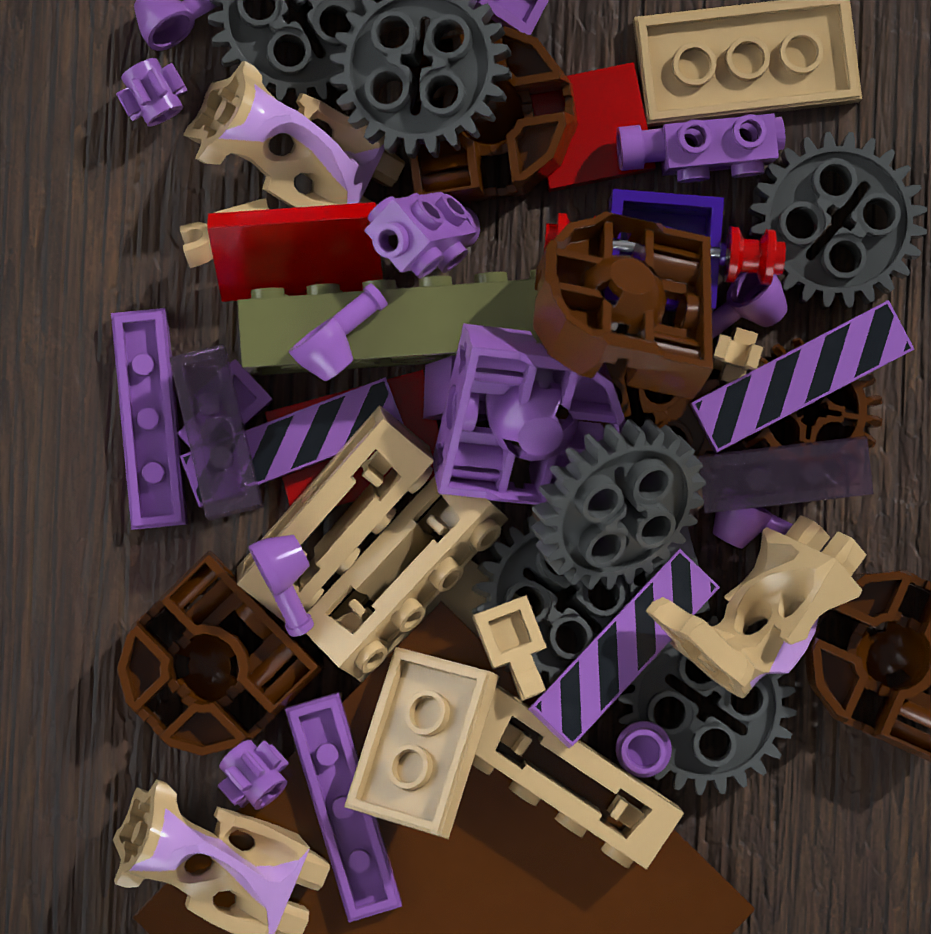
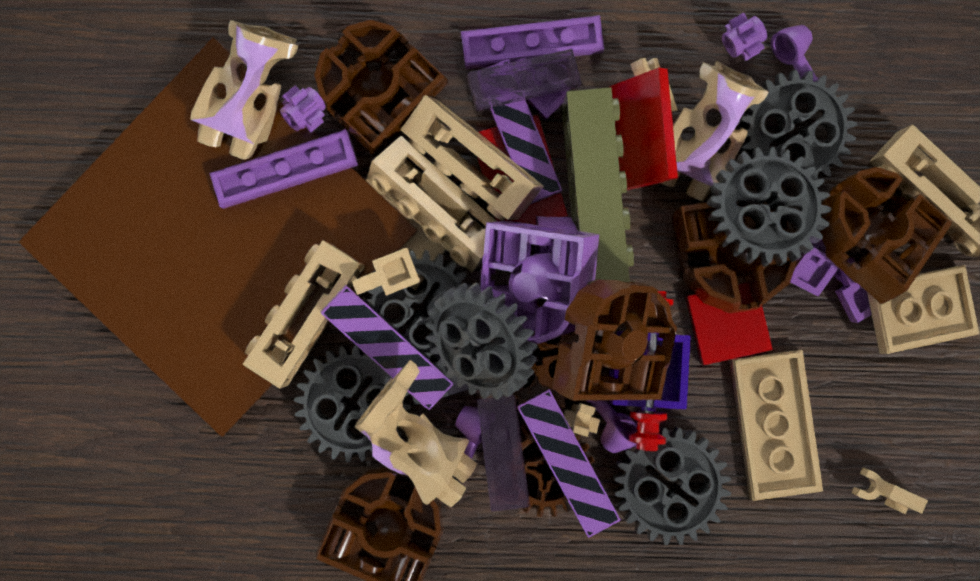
camera: 90 degrees right, 0 degrees up
medium lavender bar [248,535,314,637] -> none
medium lavender bar [289,283,388,381] -> none
tan tile [344,647,499,839] -> none
medium lavender brick [364,192,480,279] -> none
medium lavender brick [616,113,785,183] -> none
medium lavender plate [616,721,672,777] -> none

